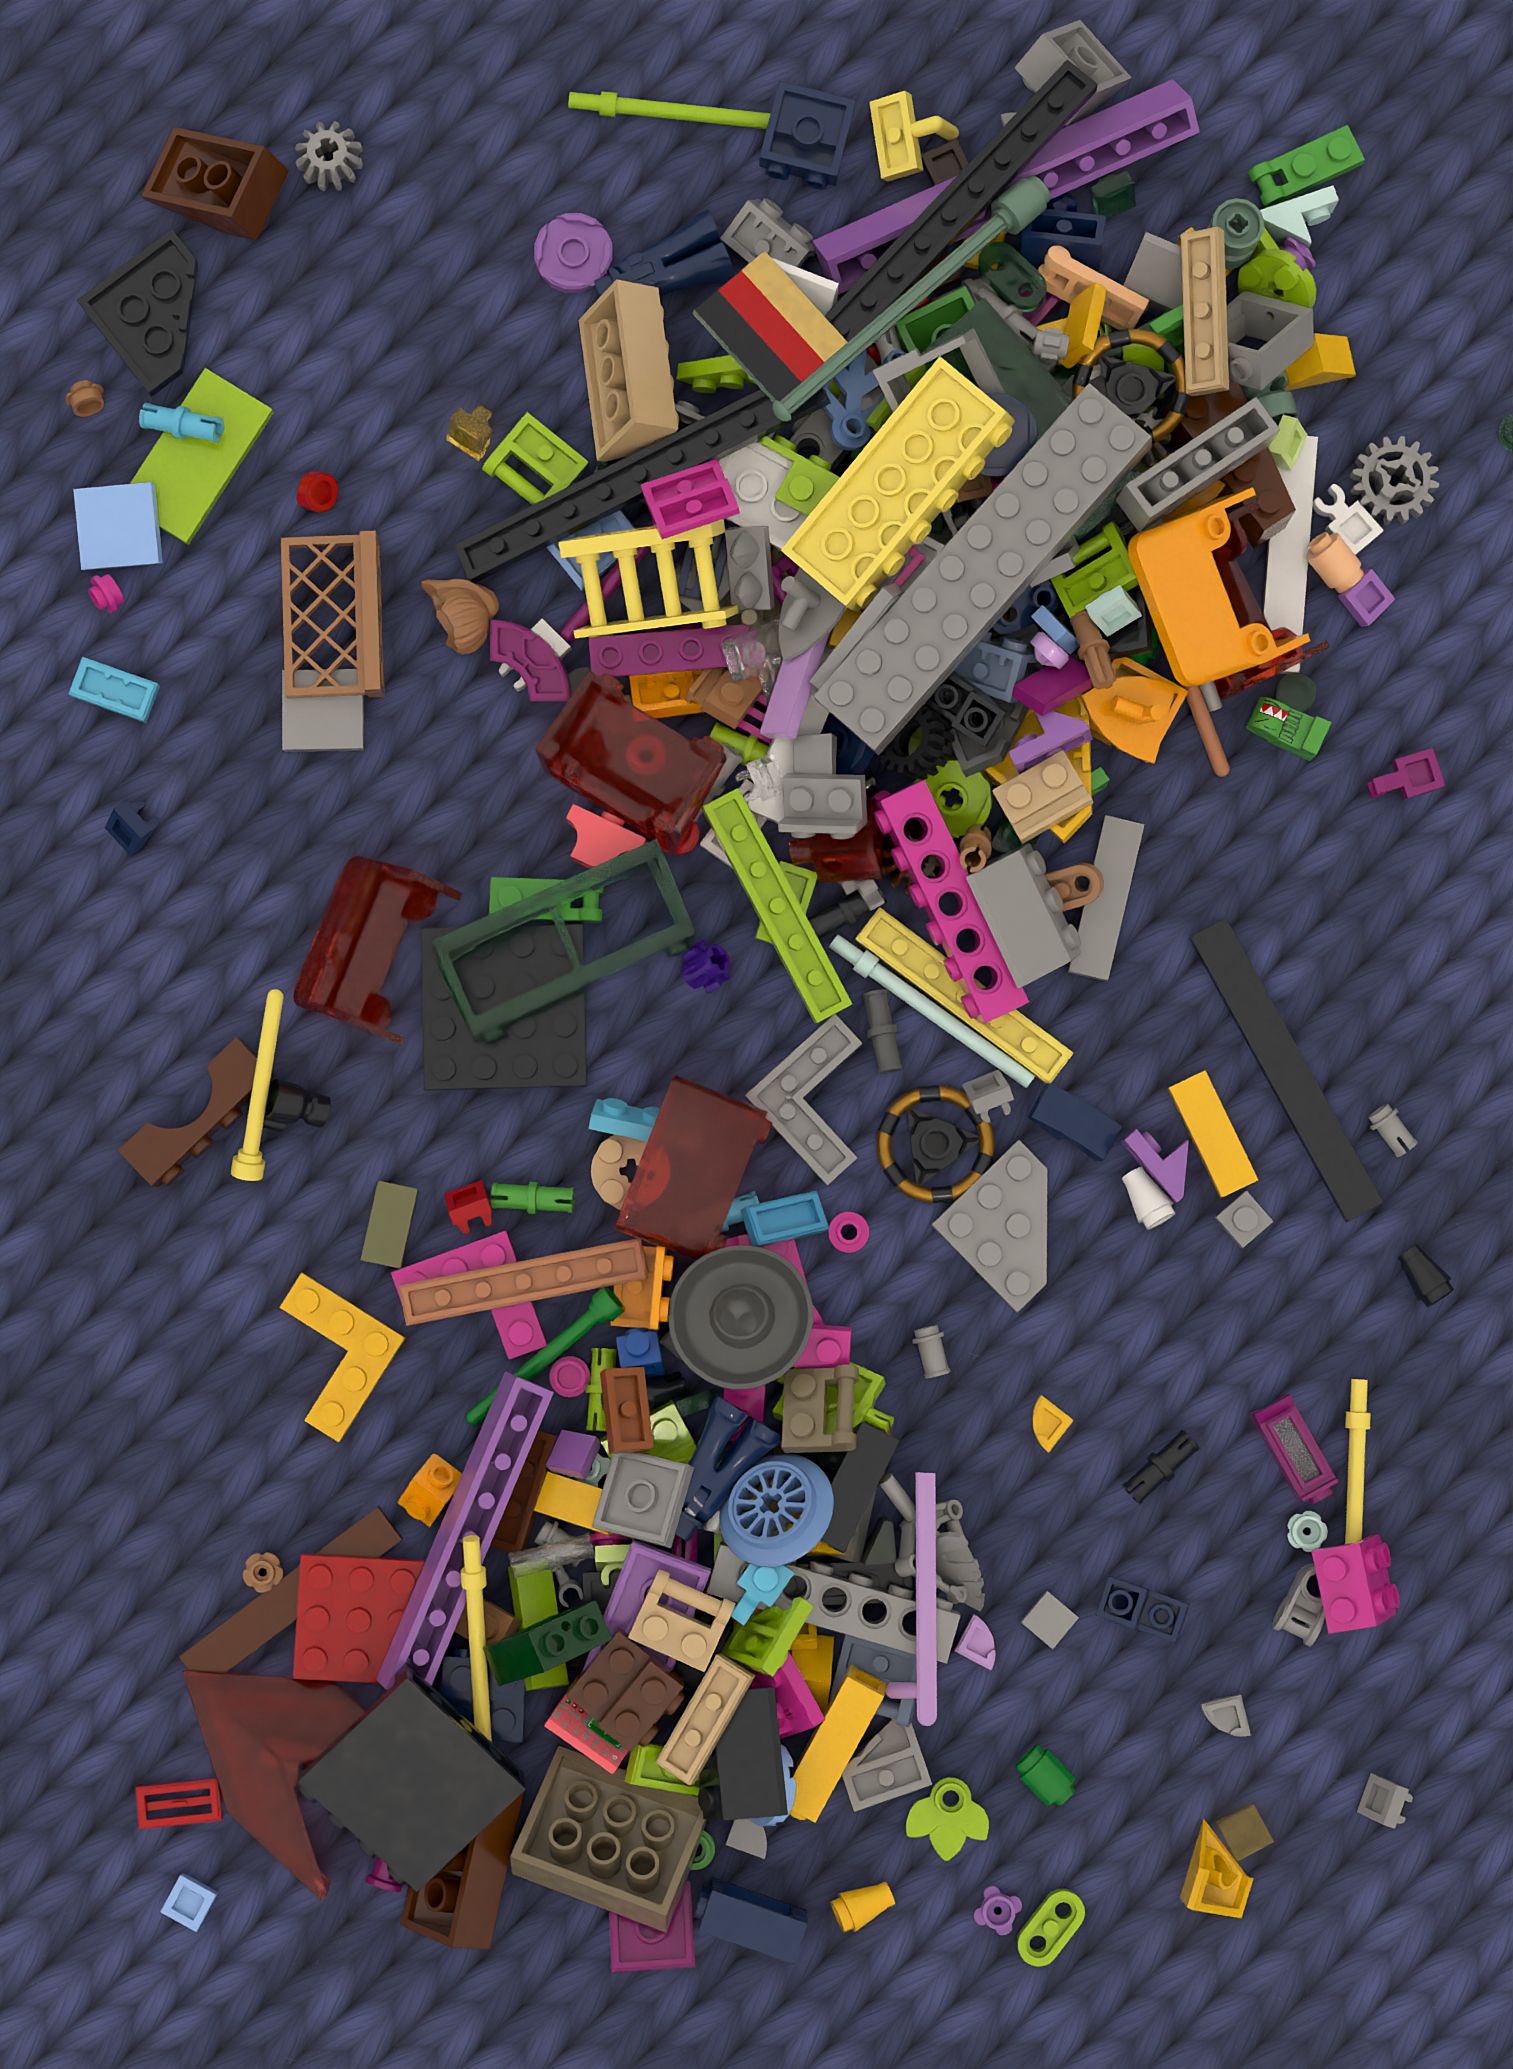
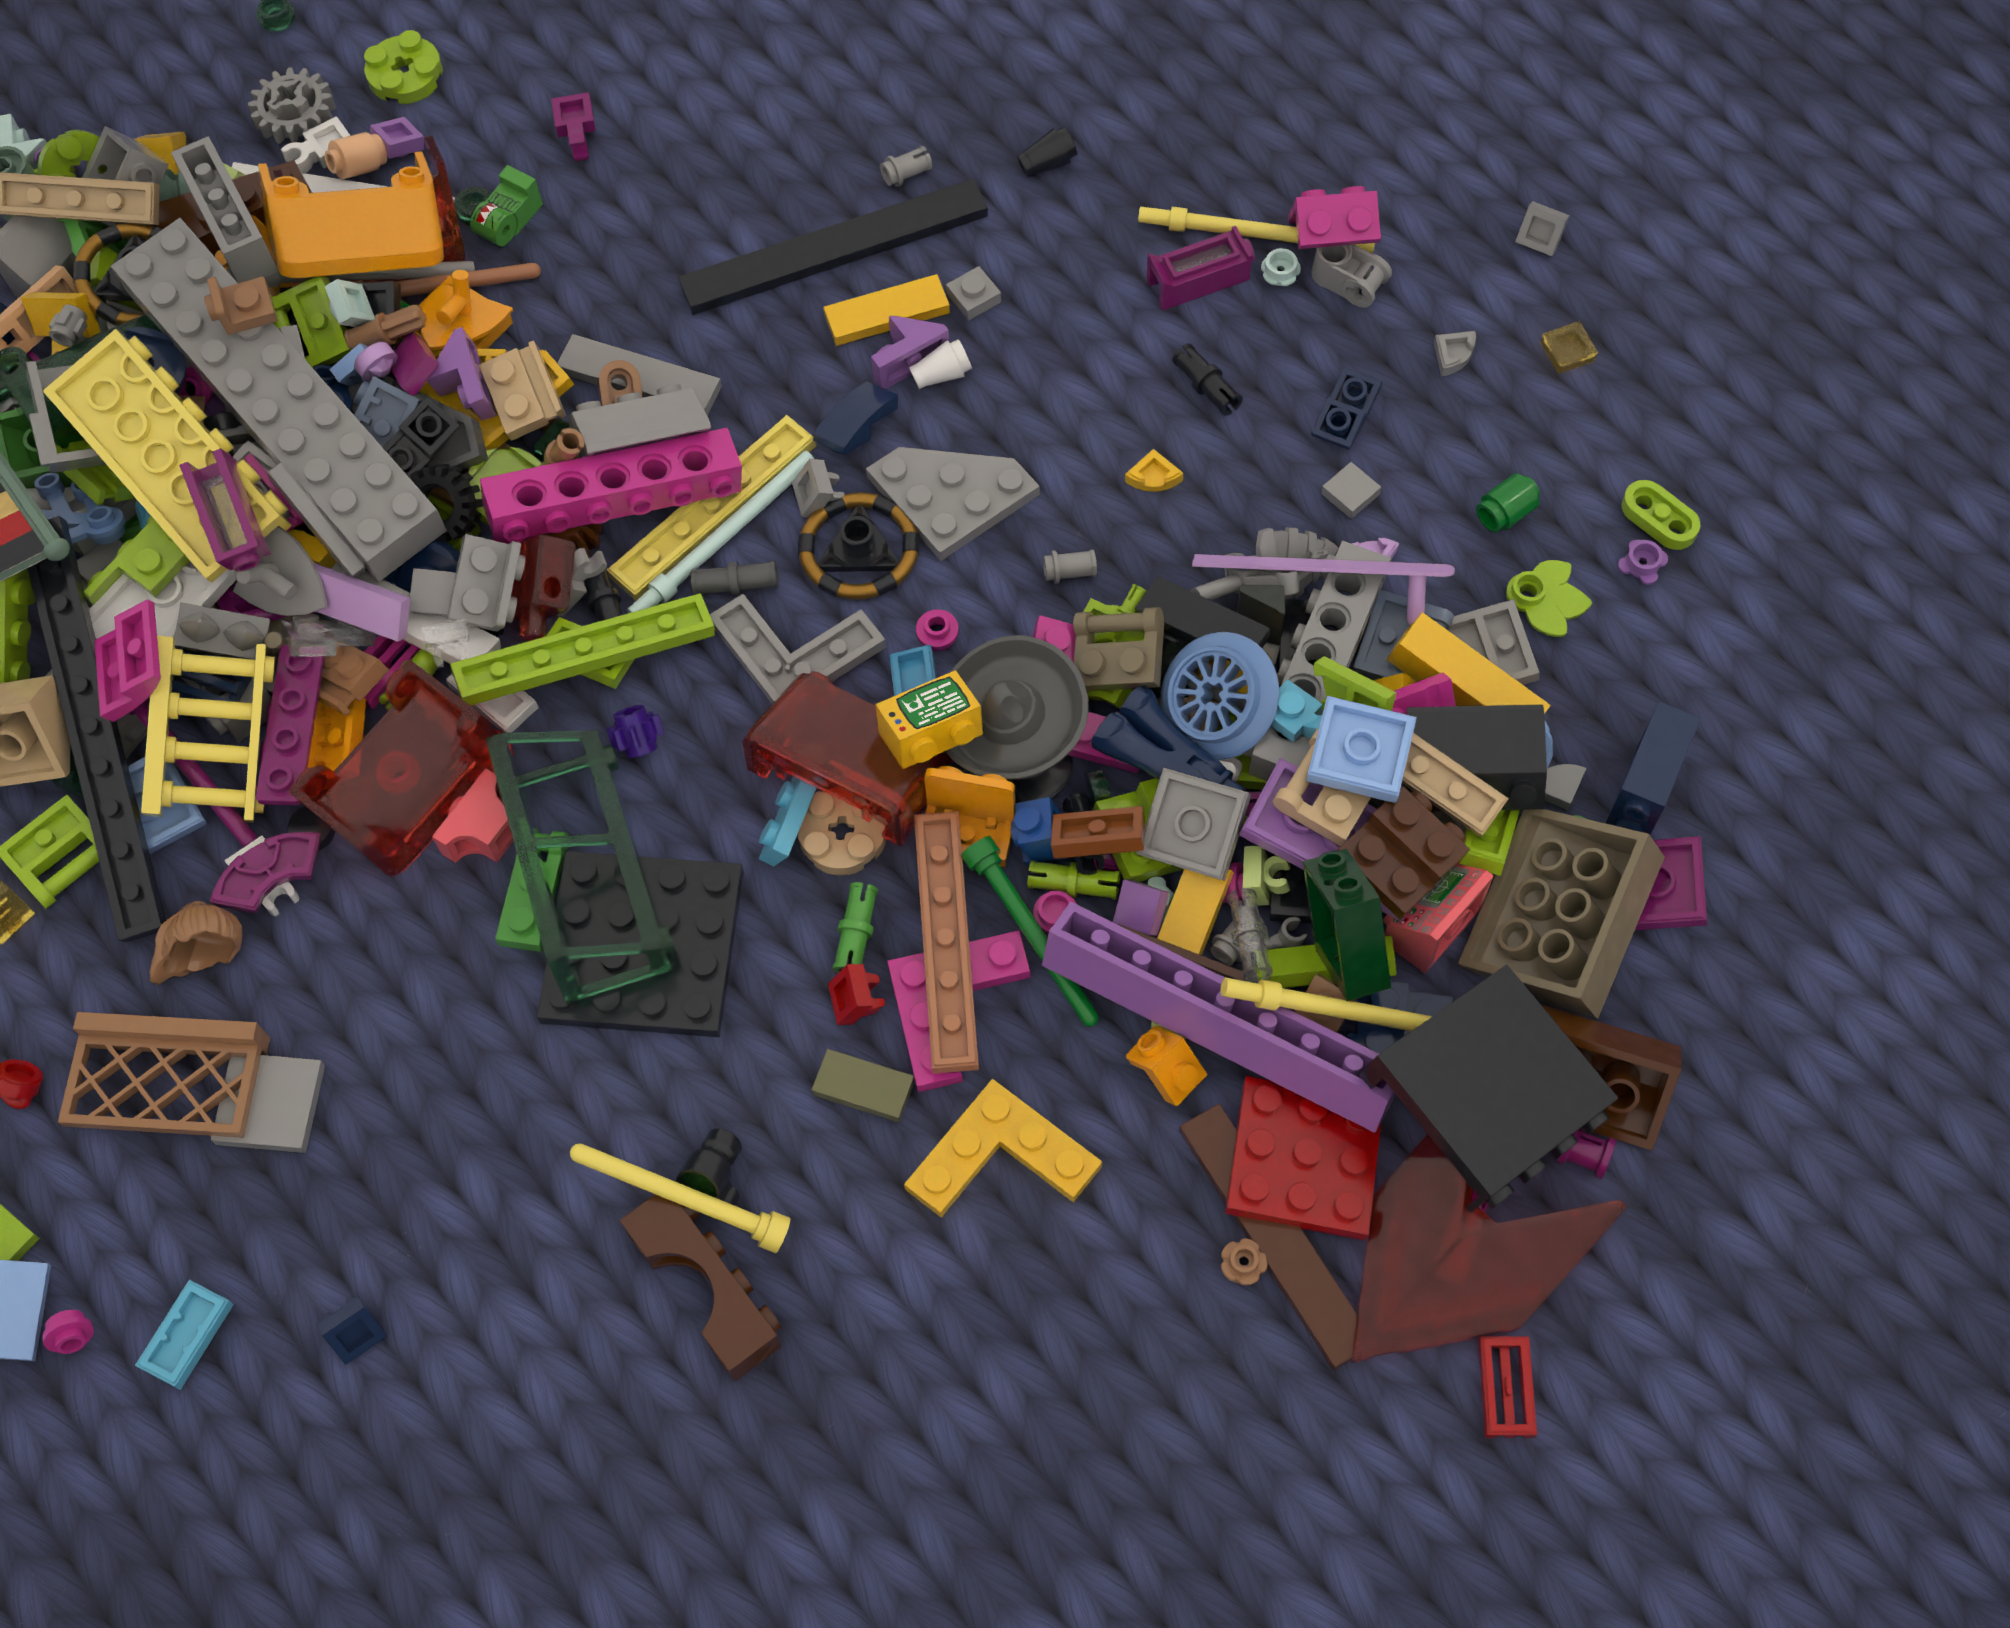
camera: 80 degrees left, 20 degrees down
light blue tile [160,1873,219,1932] -> none
clear red windscreen [293,856,462,1045] -> none
yellow cone [830,1881,895,1933] -> none
yellow slope [1180,1818,1254,1918] -> none
none -> magenta window [179,448,271,572]
none -> medium nougat bracket [204,276,278,335]
none -> lime plate [364,30,443,104]
none -> yellow brick [875,670,983,769]
none -> light blue tile [1306,696,1417,803]

